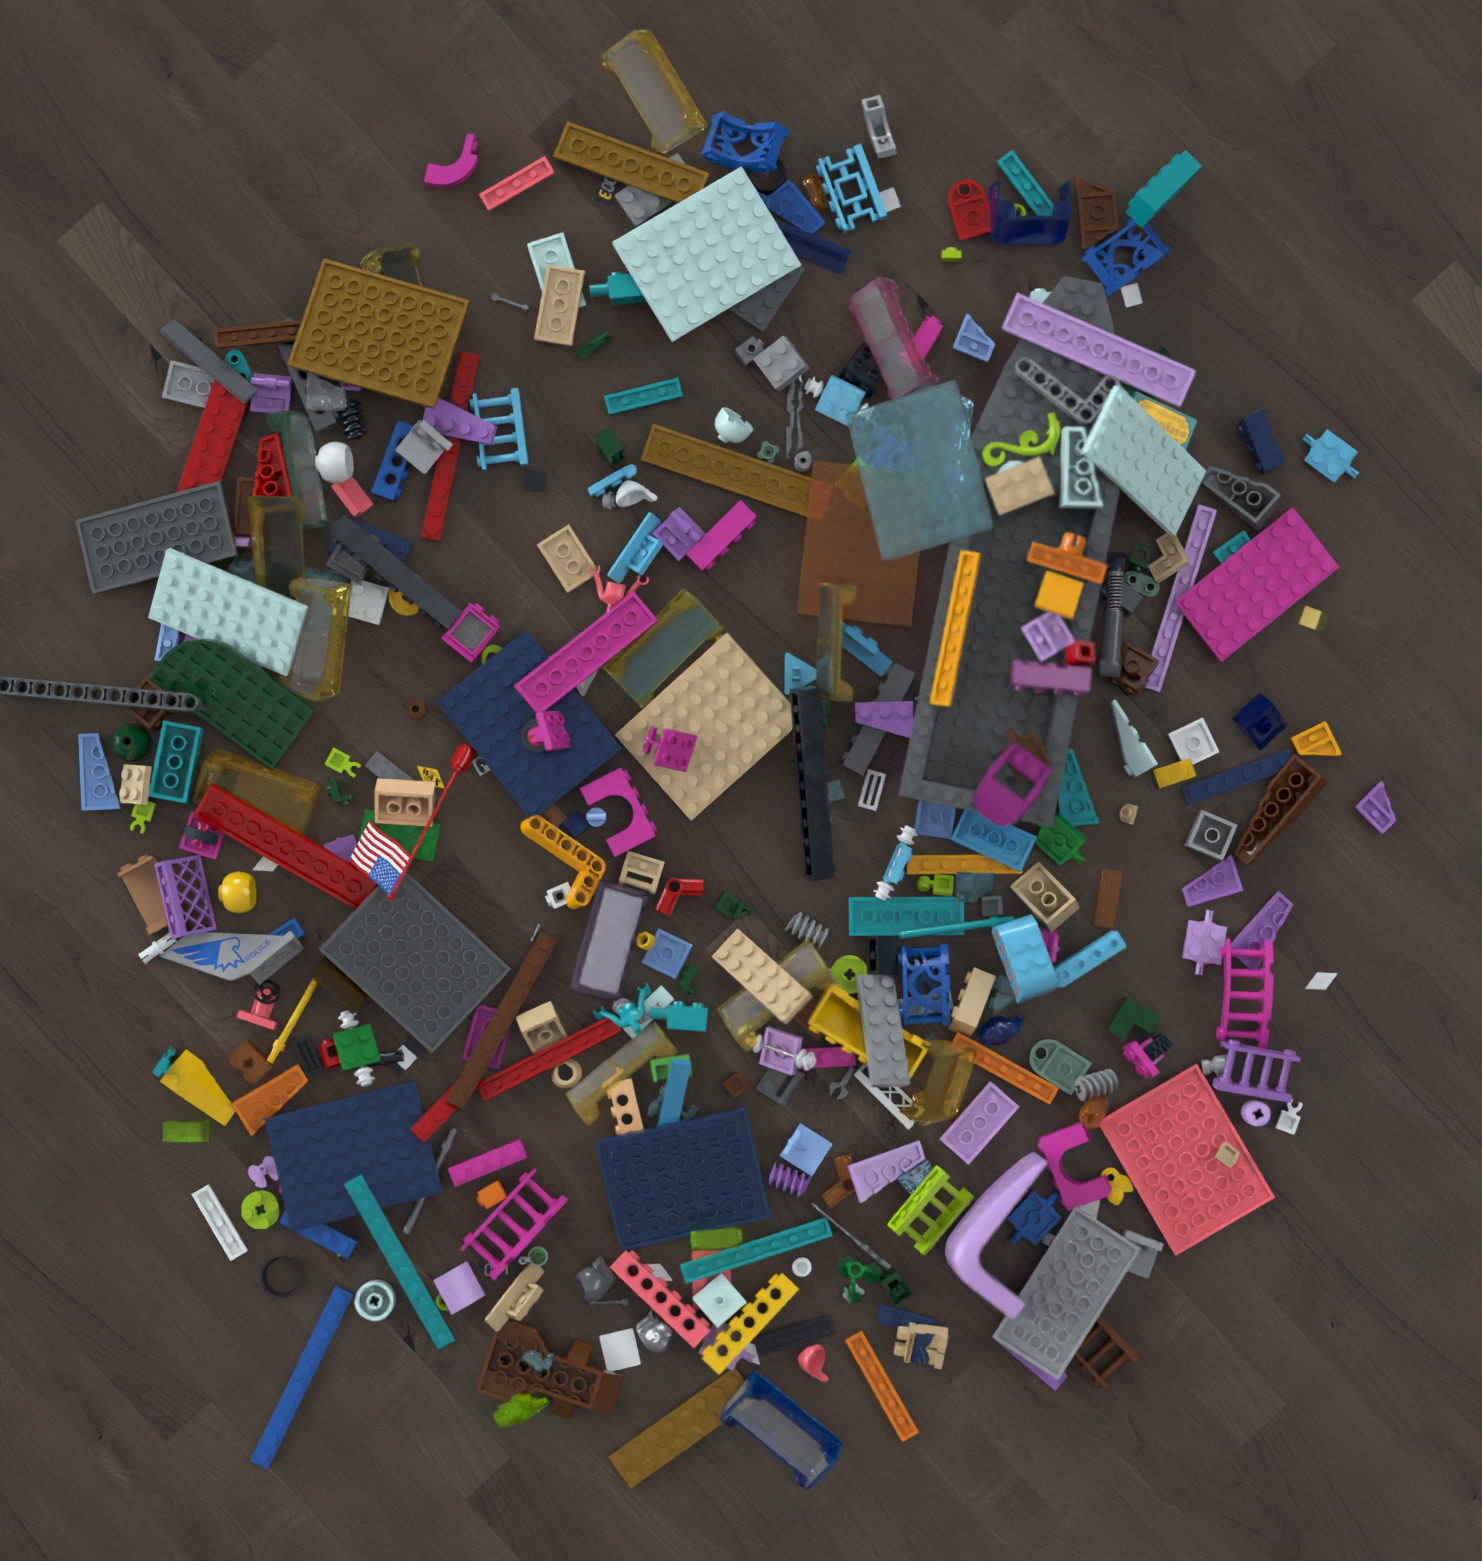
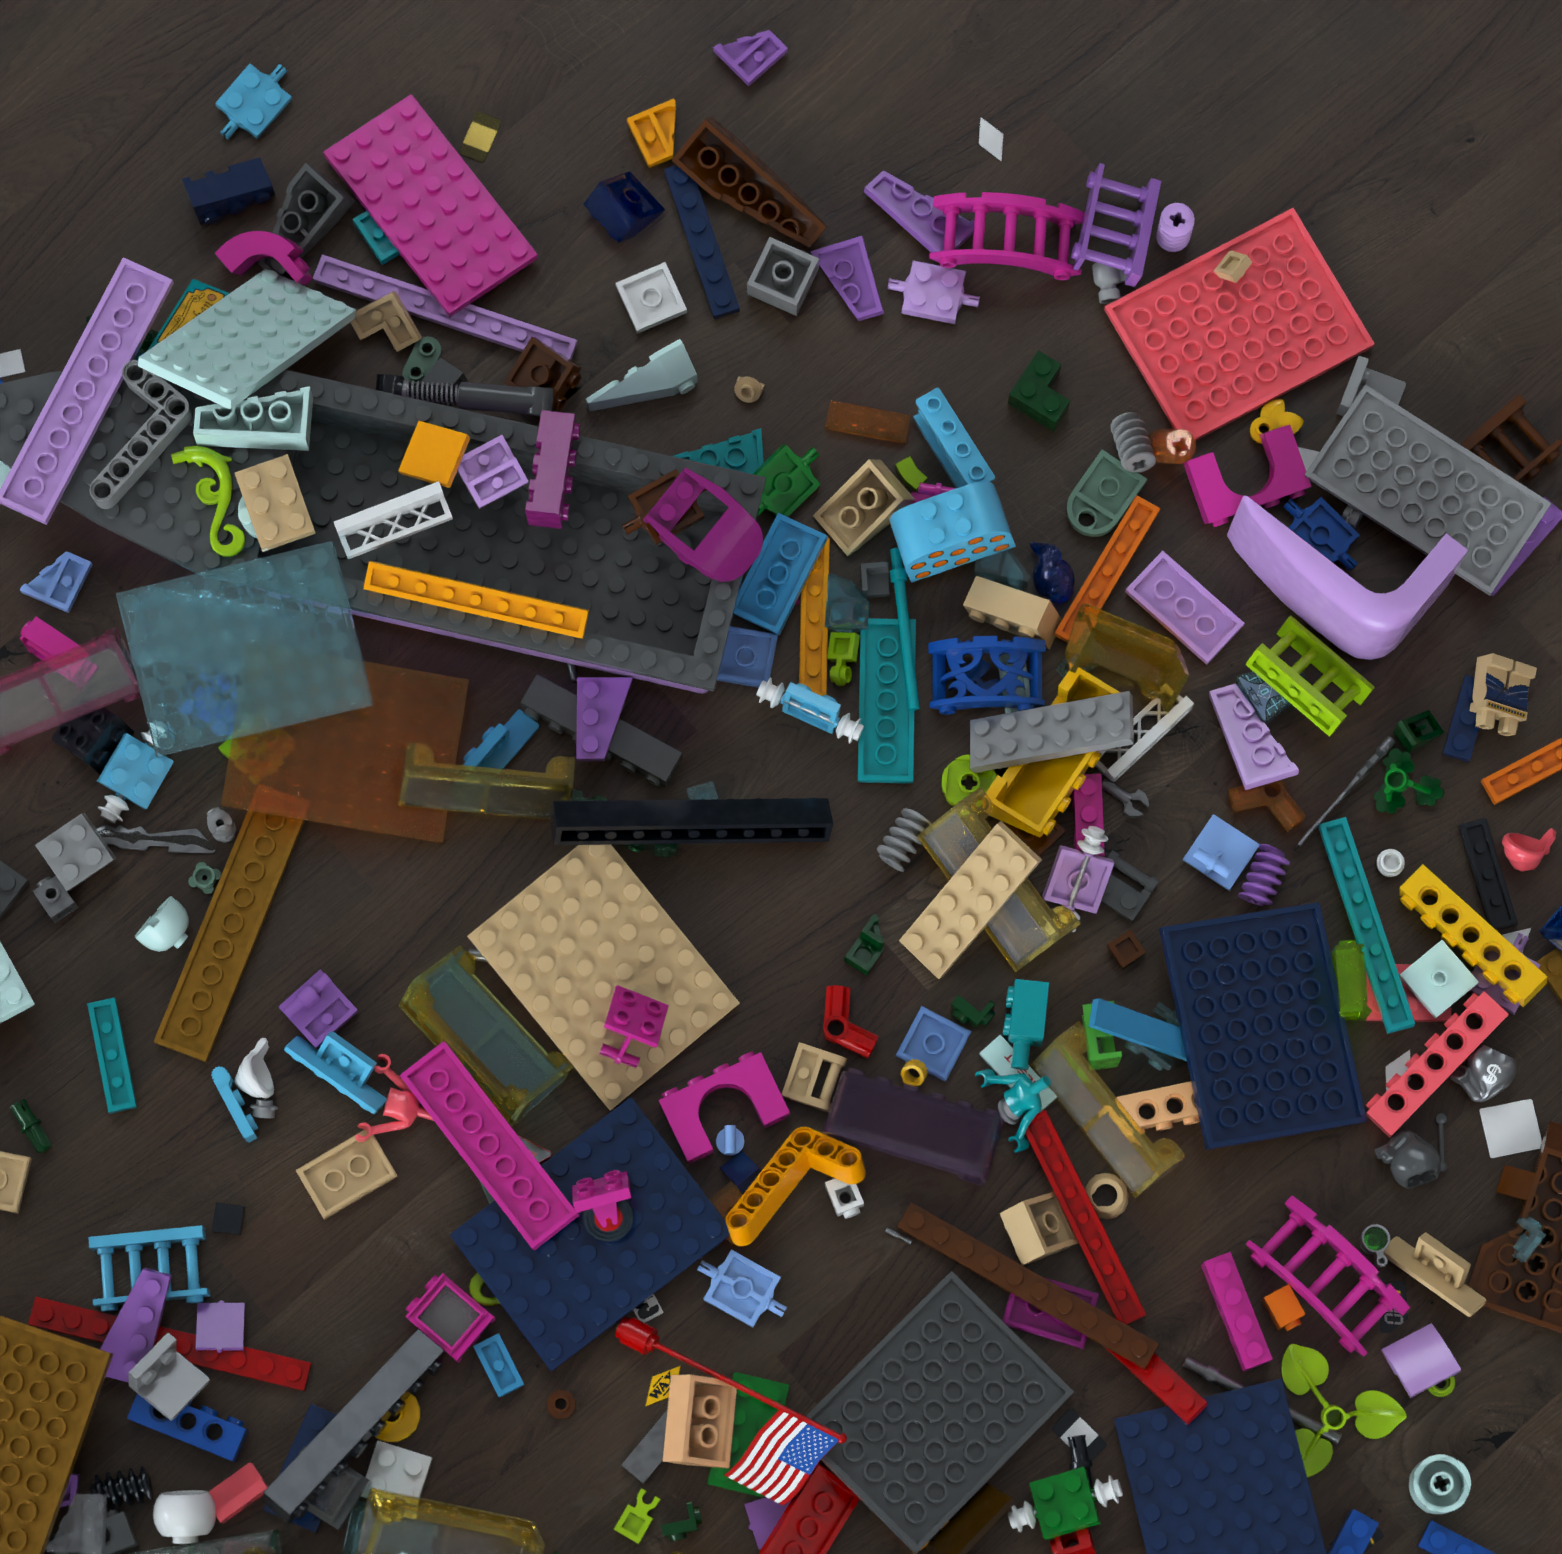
camera: 85 degrees left, 10 degrees down
teal plate [344,1174,455,1350] -> none
dark green brick [595,428,627,469] -> none
dark pink brick [686,500,757,572] -> none
medium azure piece [784,653,822,695] -> none
white tile [858,769,886,811] -> none
black brick [867,936,898,975] -> none
orange plate [1027,532,1107,584] -> none
red brick [1066,640,1095,667] -> none
dark pink plate [1122,1032,1172,1078] -> none
dark green bracket [1127,543,1153,572] -> none
yellow plate [1153,758,1197,788] -> none
white plate [1275,1099,1302,1135] -> none
none -> medium lavender piece [196,1300,245,1353]
none -> dark pink arch [215,231,313,285]
none -> white fence [334,481,453,559]
none -> dark azure plate [473,1333,525,1398]
none -> light blue plate [697,1250,787,1328]
none -> lime piece [895,456,928,492]
none -> lime plant [1281,1344,1407,1478]

